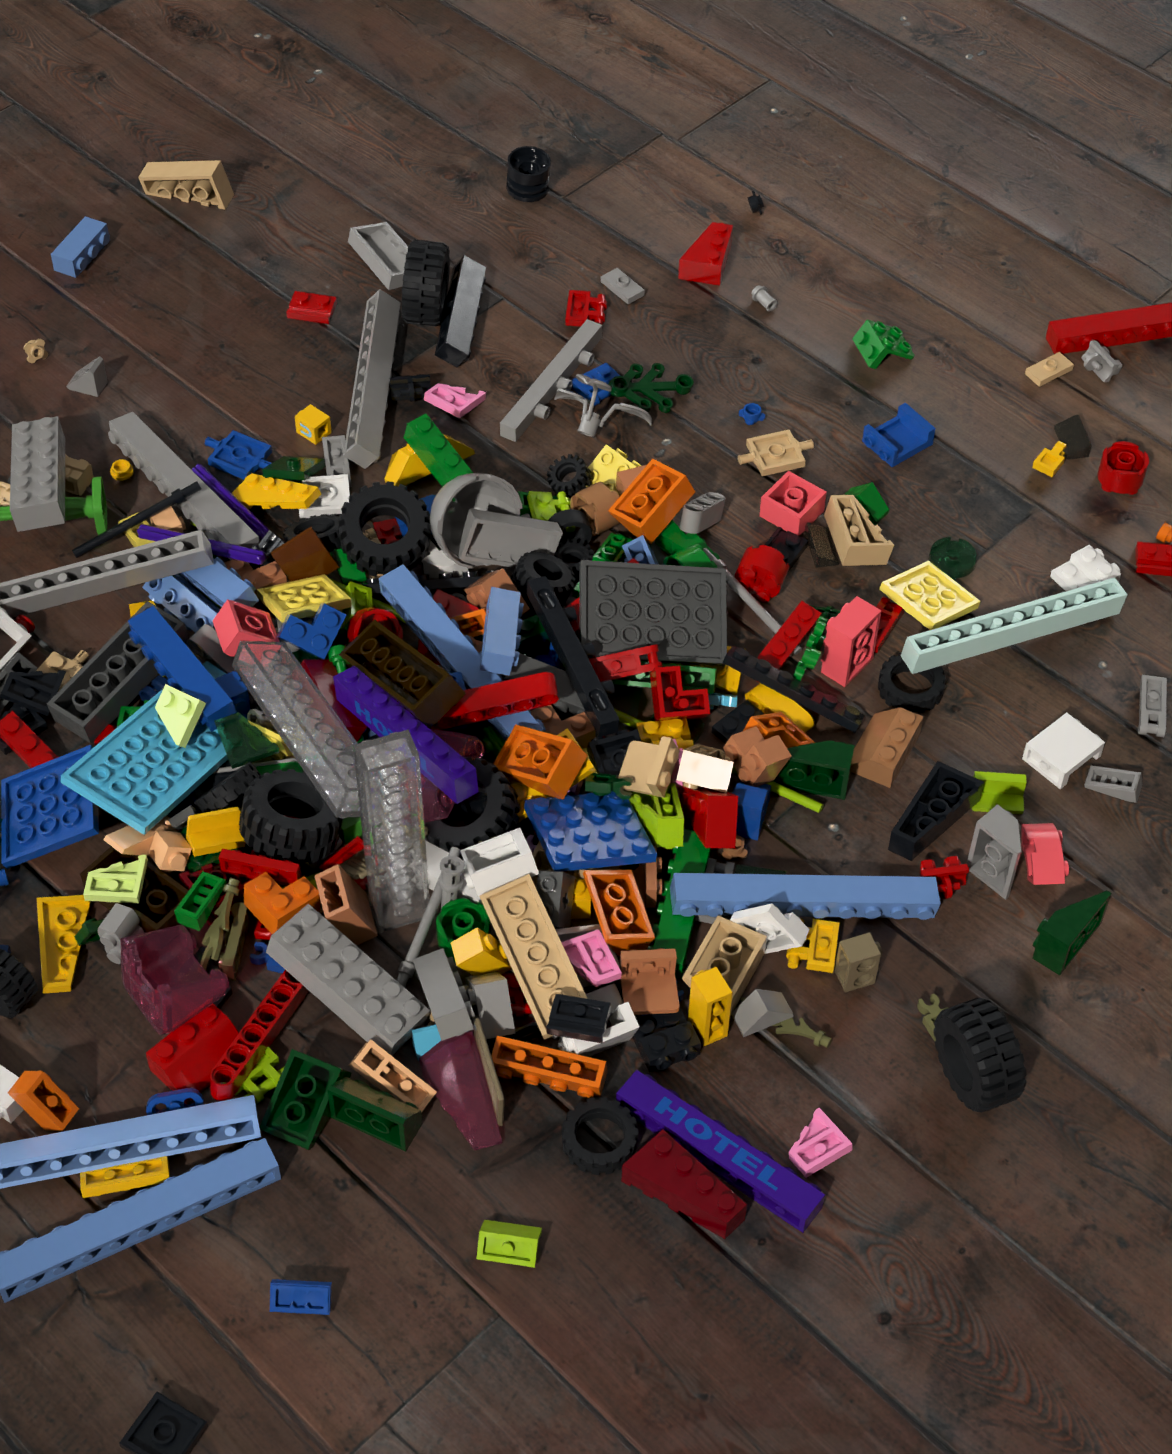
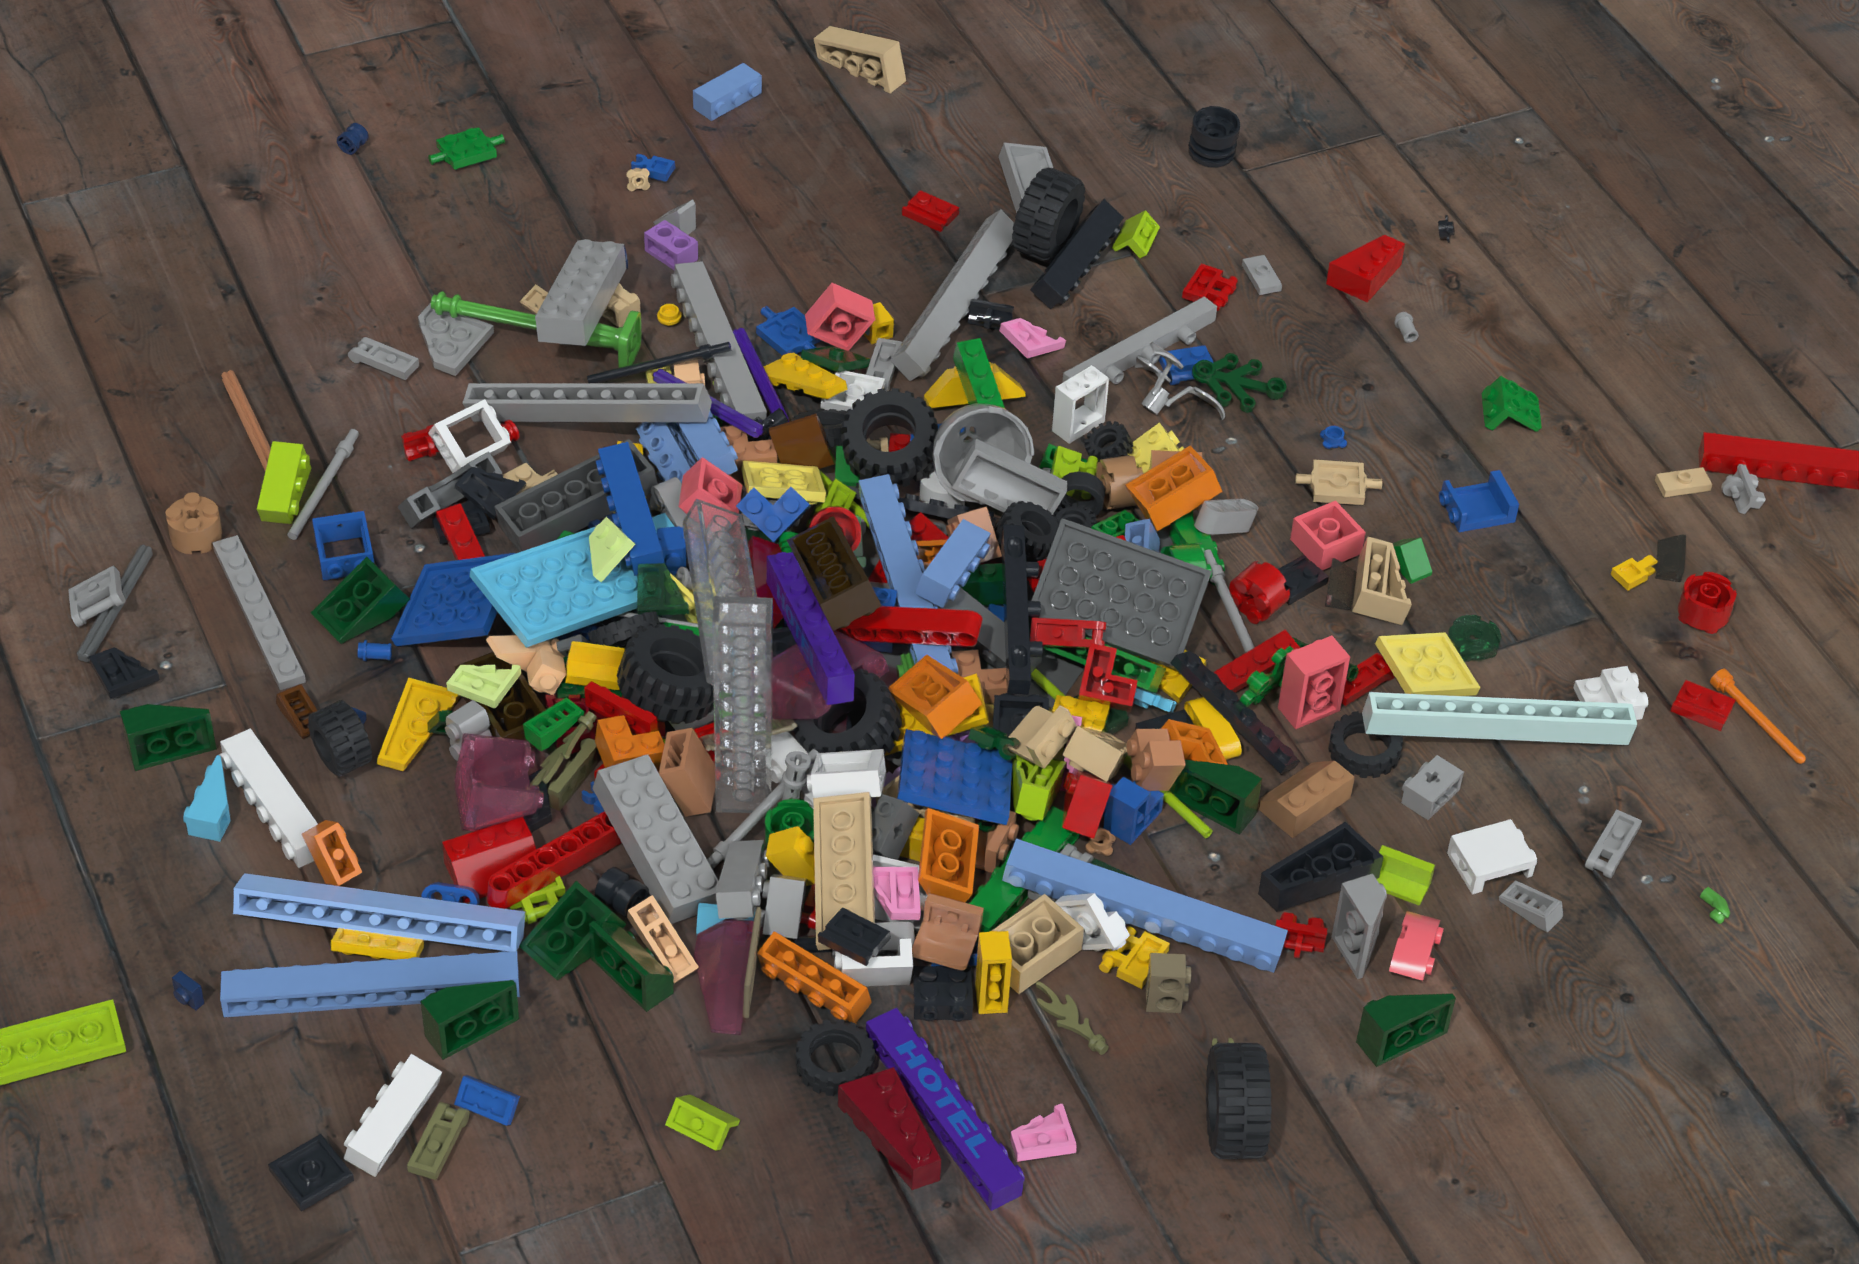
camera: 20 degrees right, 5 degrees down
light grey slope [732,989,794,1037] -> none
none -> white brick [344,1054,442,1177]
none -> olive plate [407,1102,470,1180]
none -> dark green slope [420,980,519,1060]
none -> black wheel [595,867,649,918]
none -> blue plate [631,154,675,182]
none -> medium lavender brick [644,220,698,270]
none -> coral brick [805,283,875,351]
none -> white window [1052,365,1109,444]
none -> lime panel [1112,210,1160,258]
none -> light grey brick [1401,755,1464,820]

